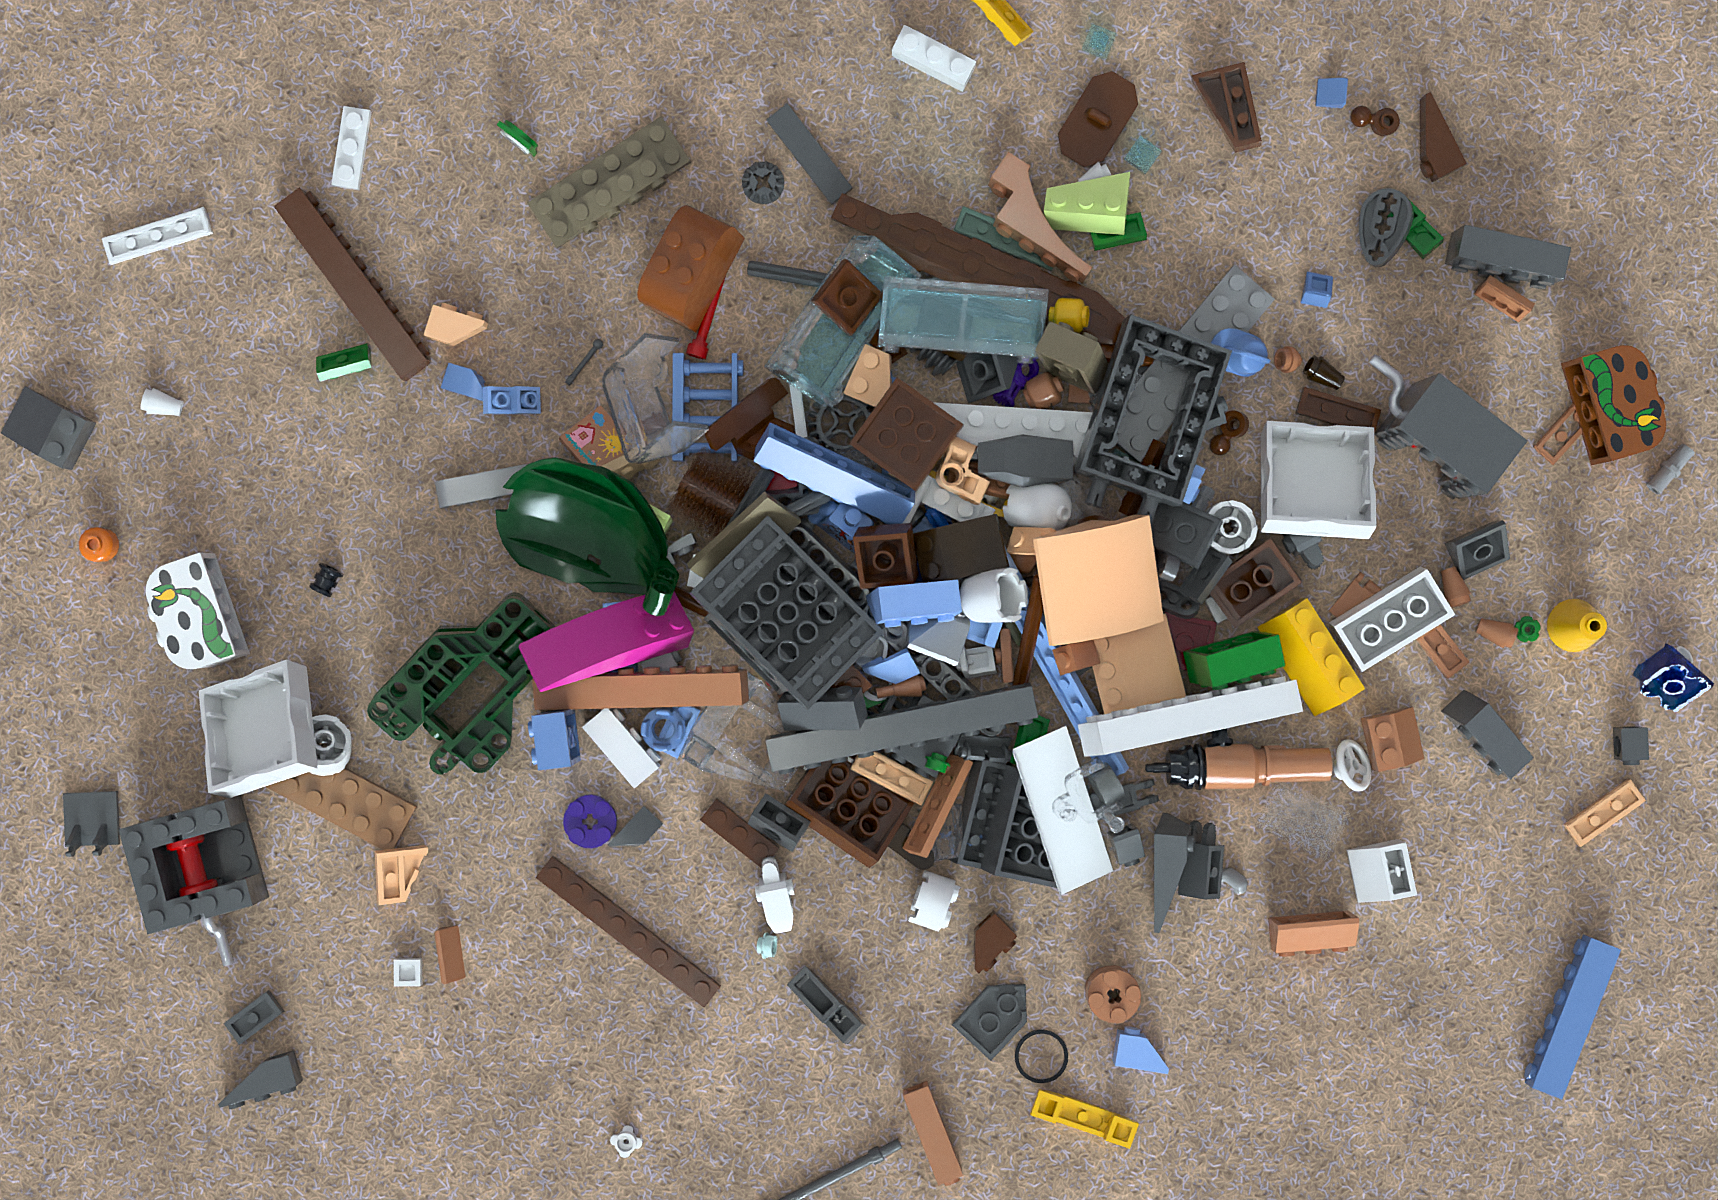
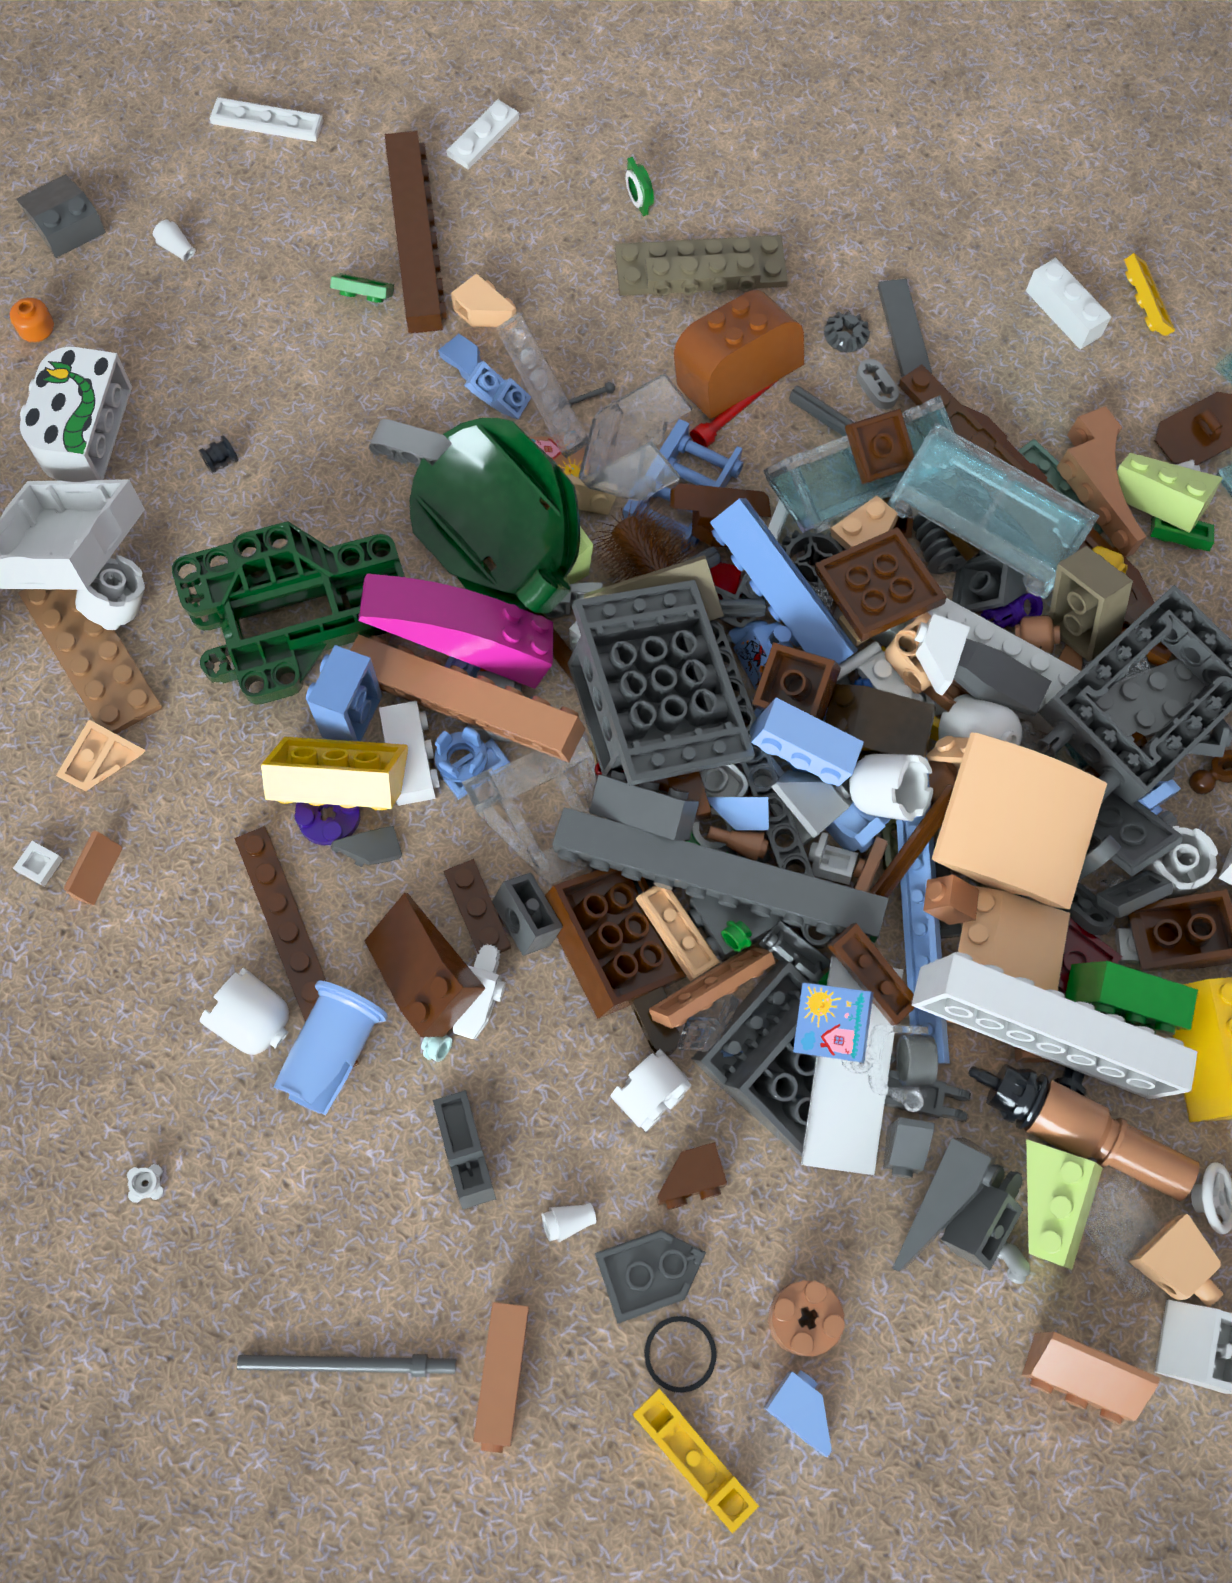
camera: 25 degrees right, 20 degrees down
none -> white cylinder [200,967,289,1055]
none -> yellow slope [261,737,408,810]
none -> light blue piece [273,980,388,1115]
none -> reddish brown slope [364,893,486,1037]
none -> clear plate [496,312,591,459]
none -> white cone [542,1203,596,1242]
none -> medium blue tile [793,982,873,1063]
none -> reddish brown plate [828,923,915,1025]
none -> light grey beam [856,359,899,410]
none -> white slope [914,613,970,695]
none -> yellowish green wedge [1026,1139,1103,1270]
none -> light nougat torso [1129,1213,1223,1307]

